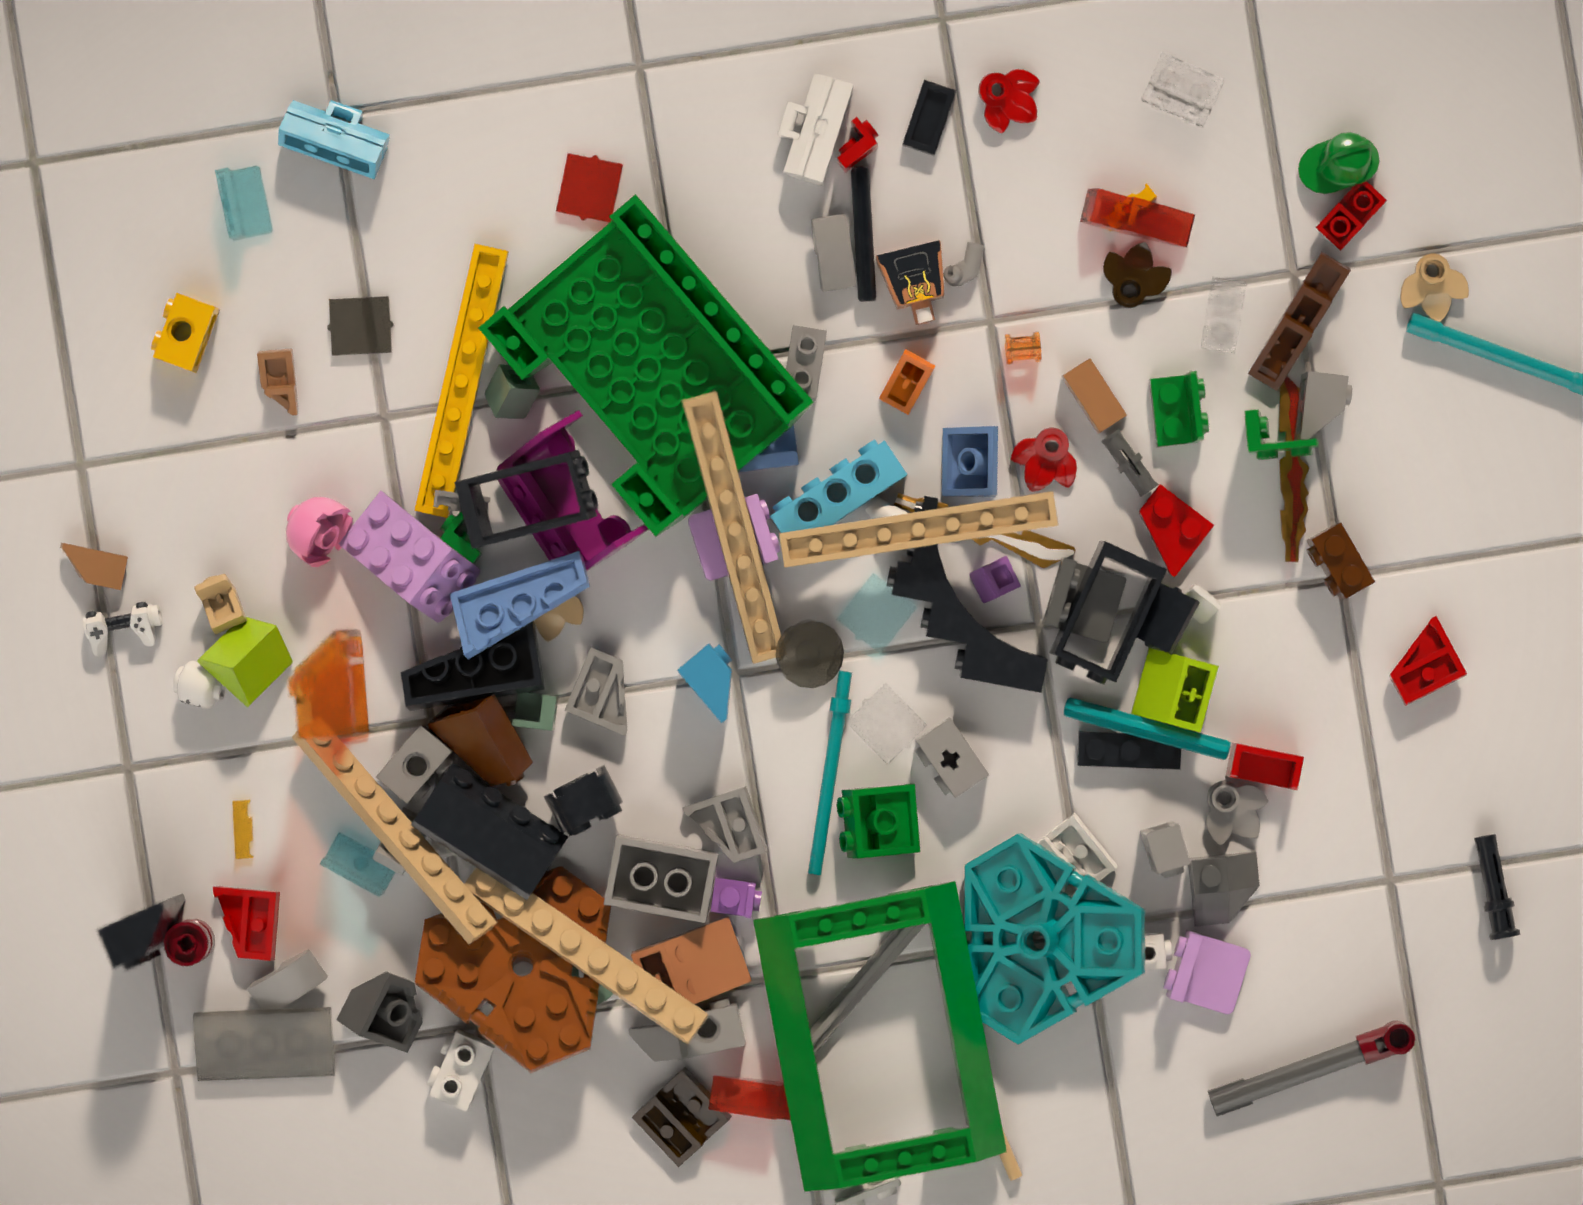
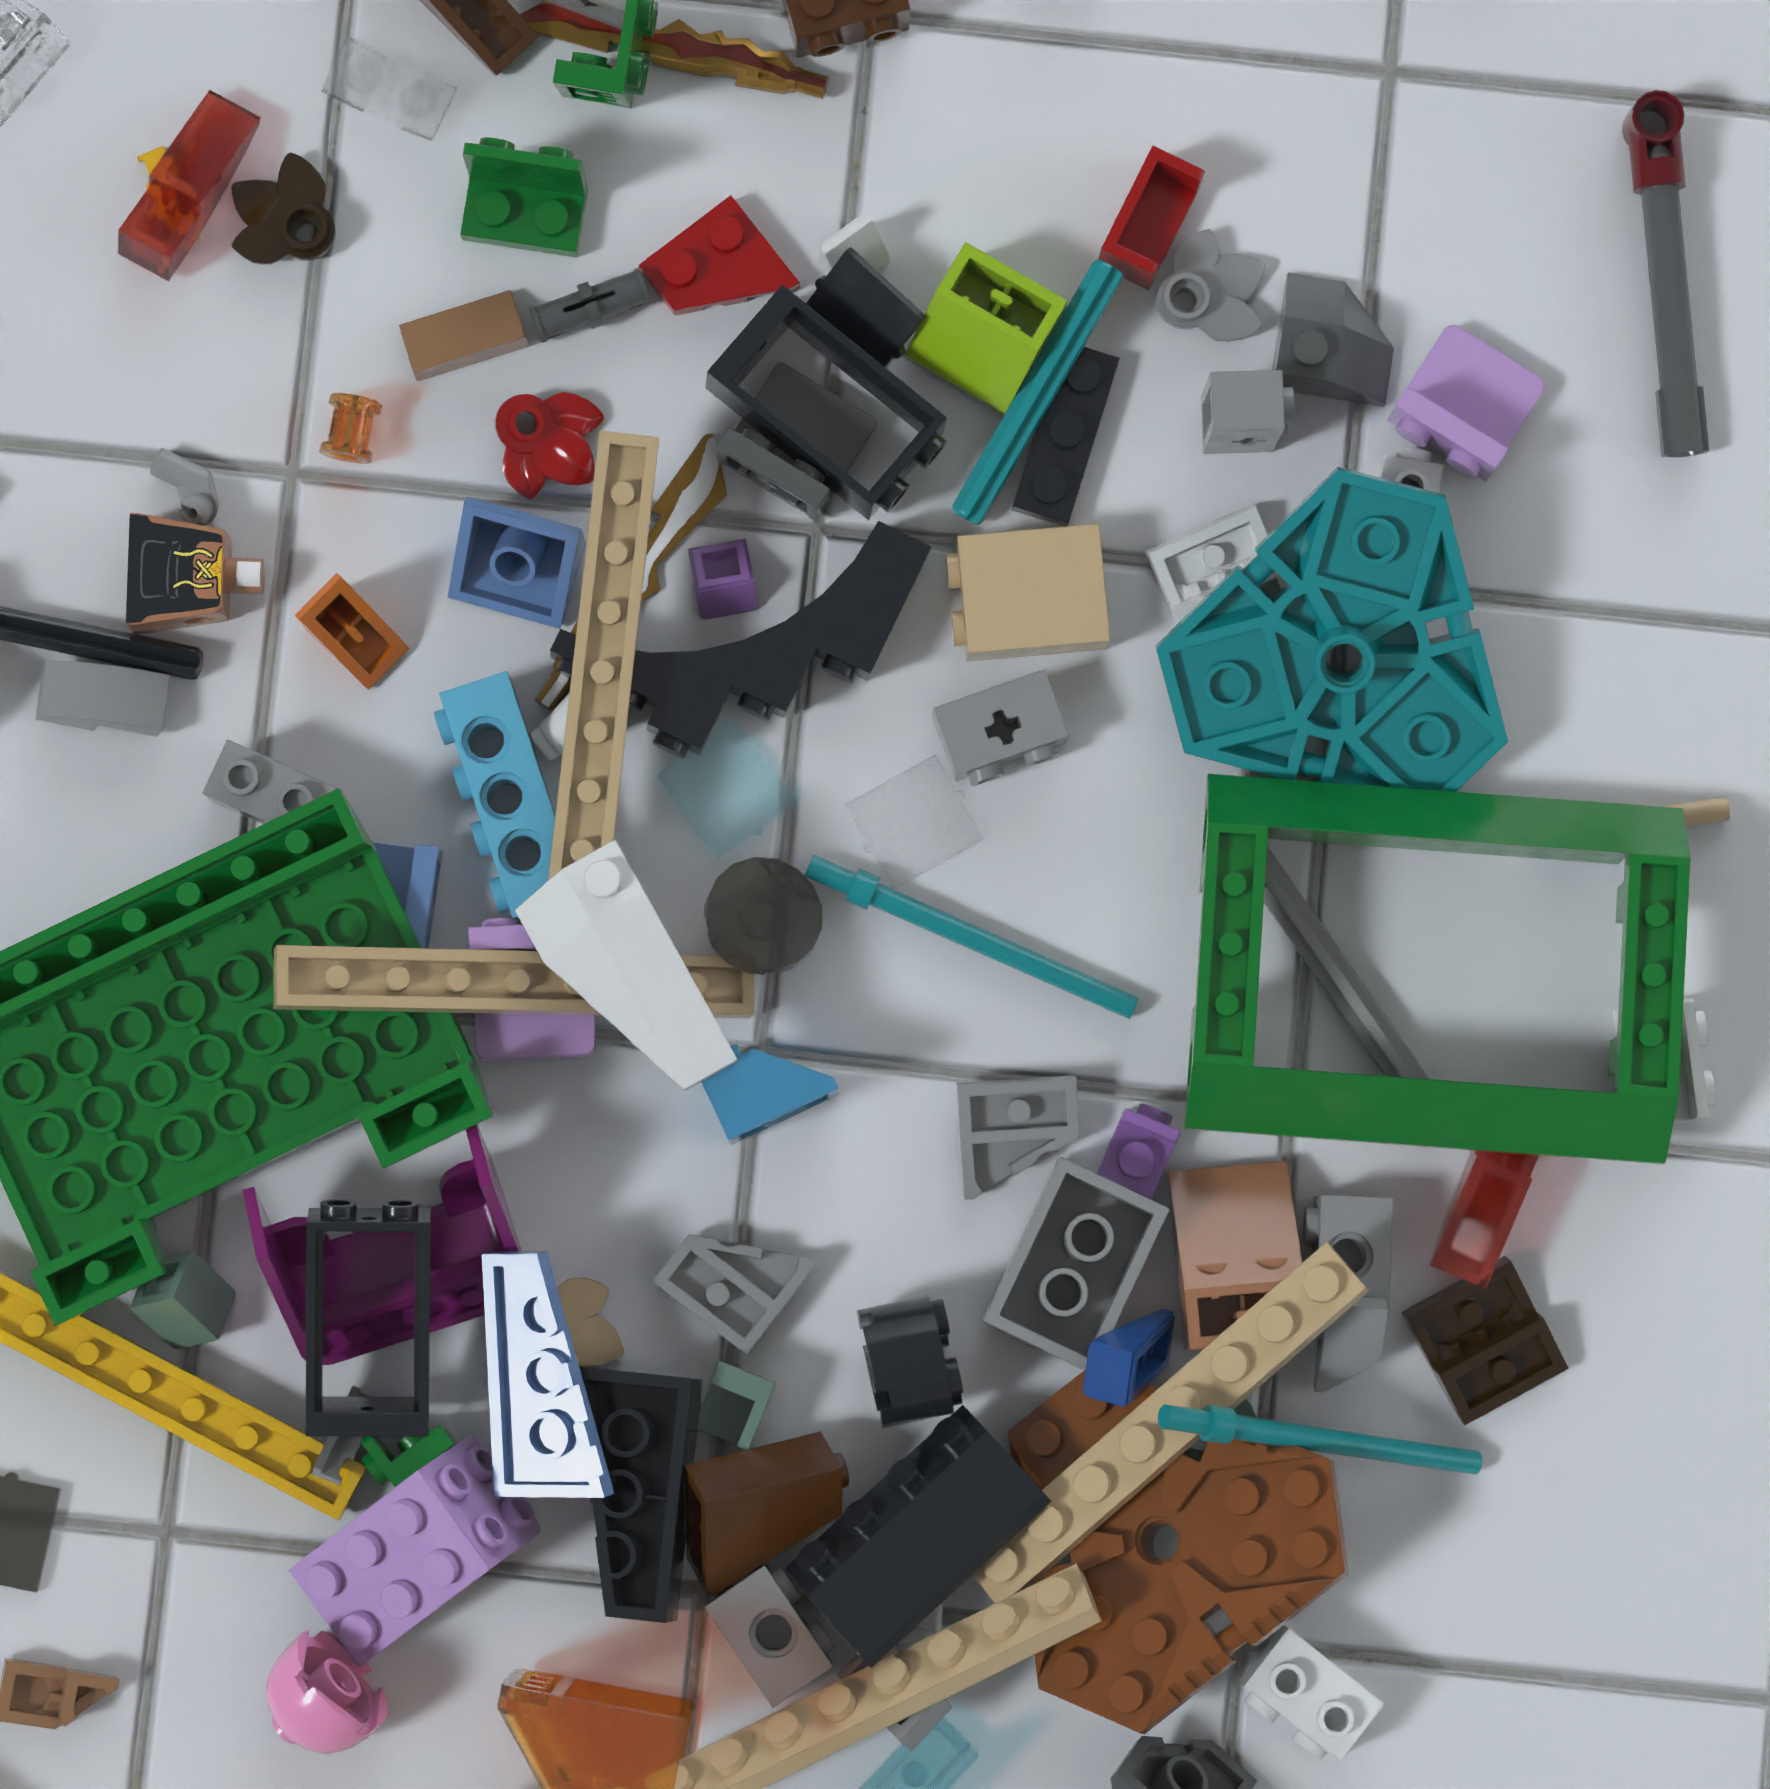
camera: 85 degrees left, 5 degrees down
green plate [836,784,921,859] -> none
none -> white wedge [515,840,738,1091]
none -> tan brick [946,524,1110,662]
none -> blue slope [1083,1308,1175,1407]
none -> teal bar [1158,1404,1483,1475]

